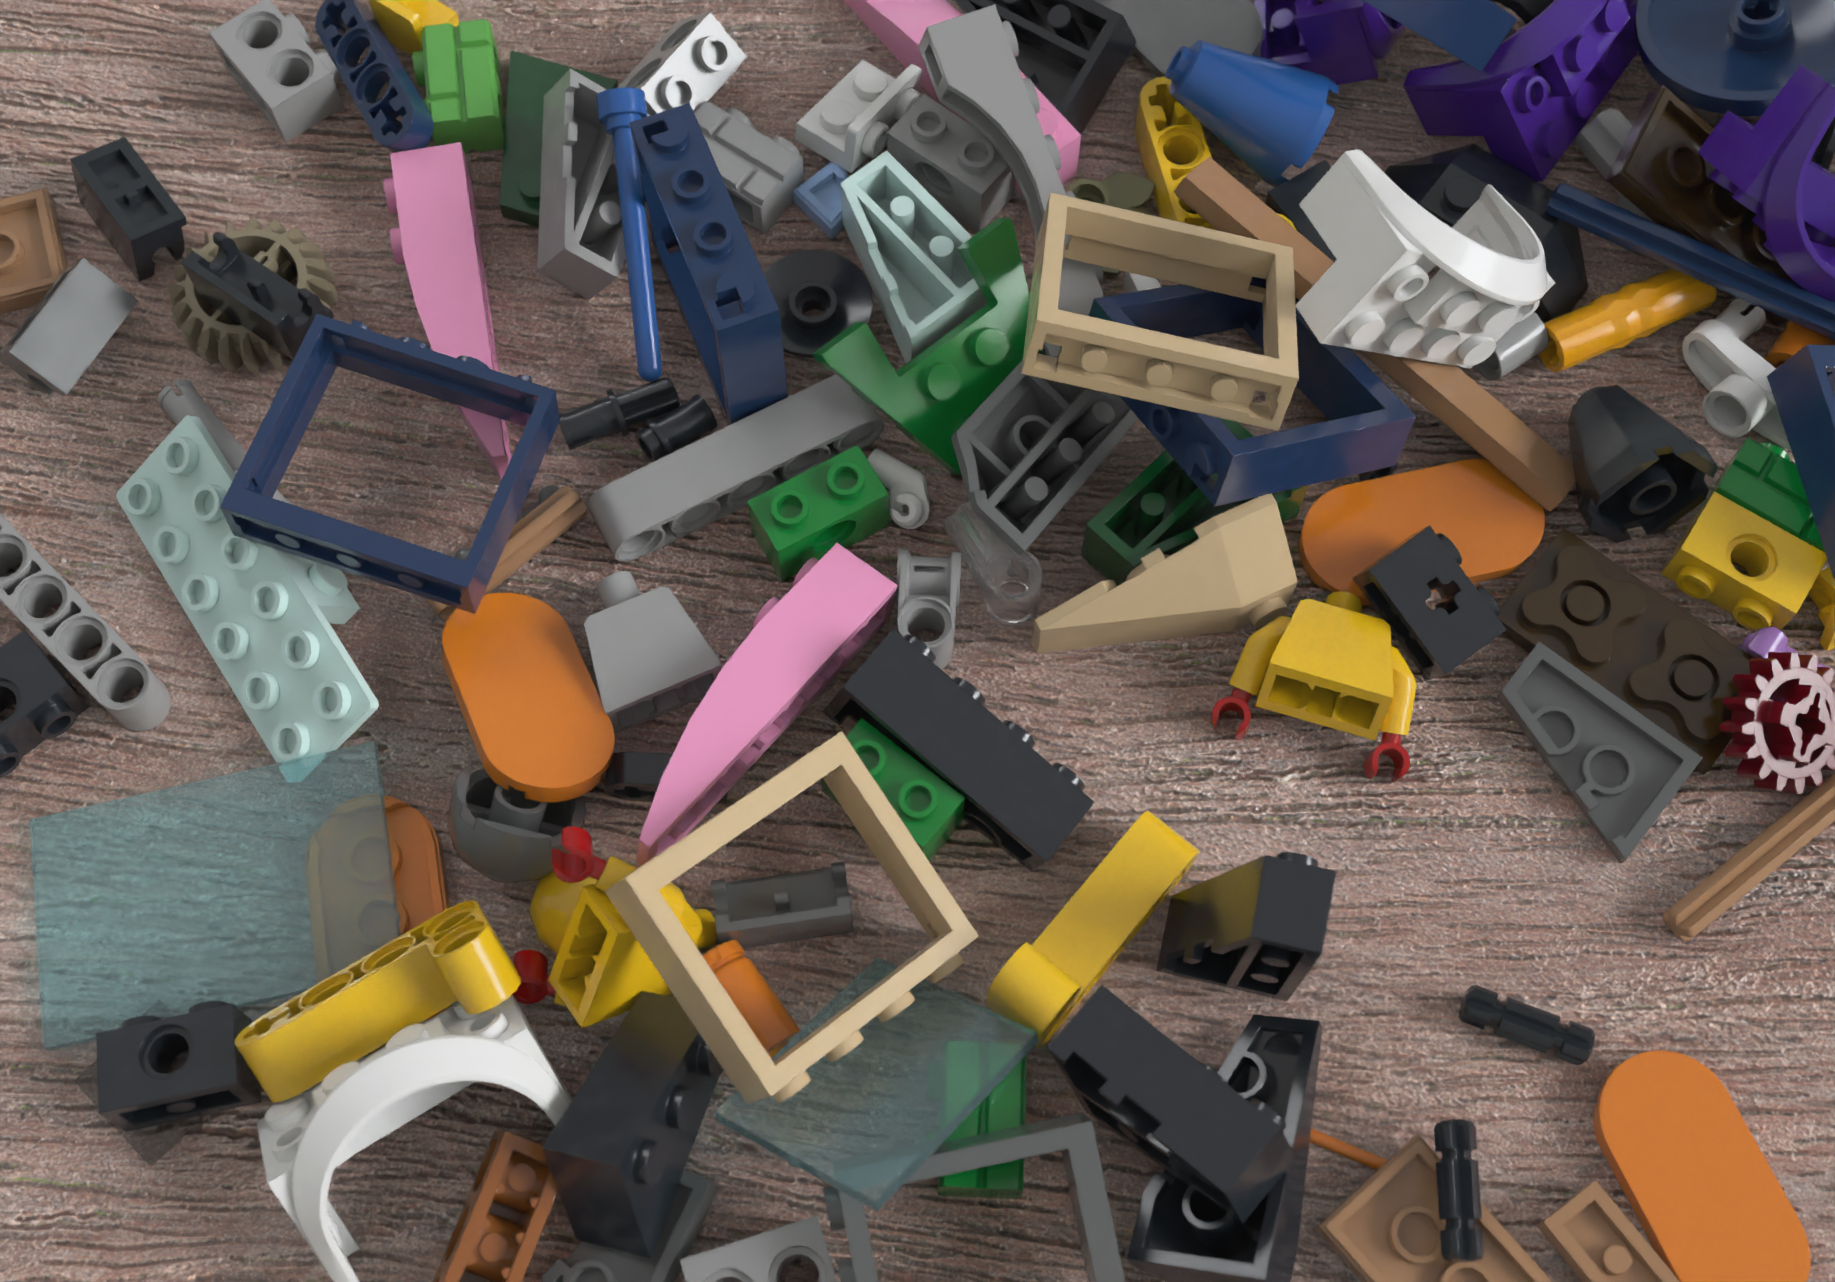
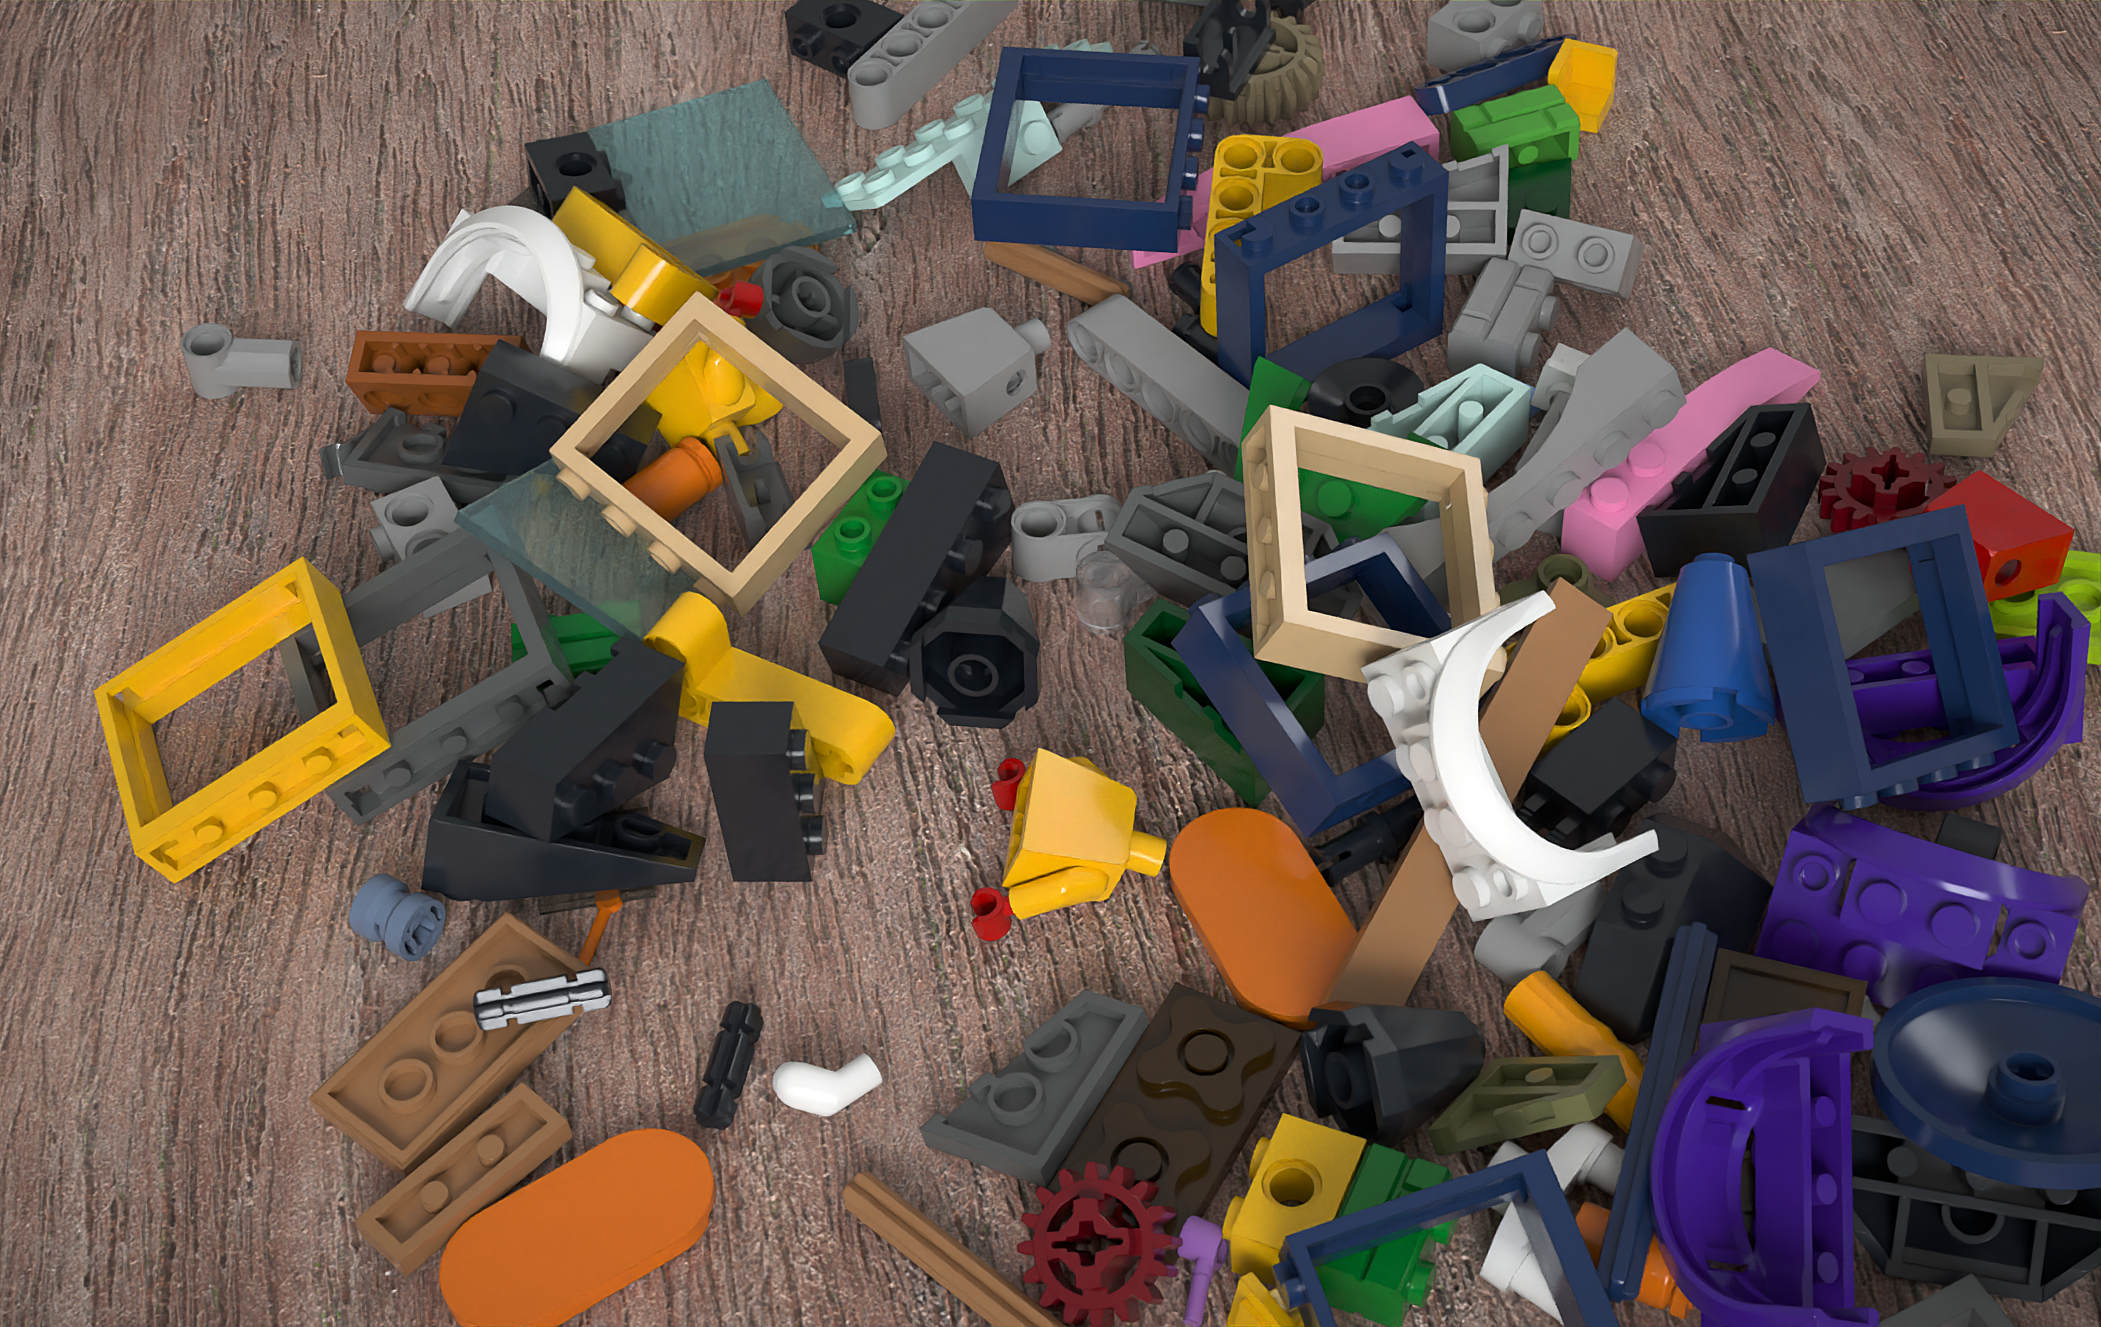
camera: 85 degrees right, 20 degrees down
orange tile [441,592,615,803] -> none
blue piece [596,87,662,382] -> none
bright pink slope [636,543,898,868] -> none
green brick [747,445,889,582] -> none
tan wedge [1031,494,1298,654] -> none
black brick [1352,525,1507,680] -> none
none -> white arm [772,1053,883,1116]
none -> black cone [909,576,1042,729]
none -> yellow beam [1200,134,1324,337]
none -> olive wing [1427,1055,1627,1155]

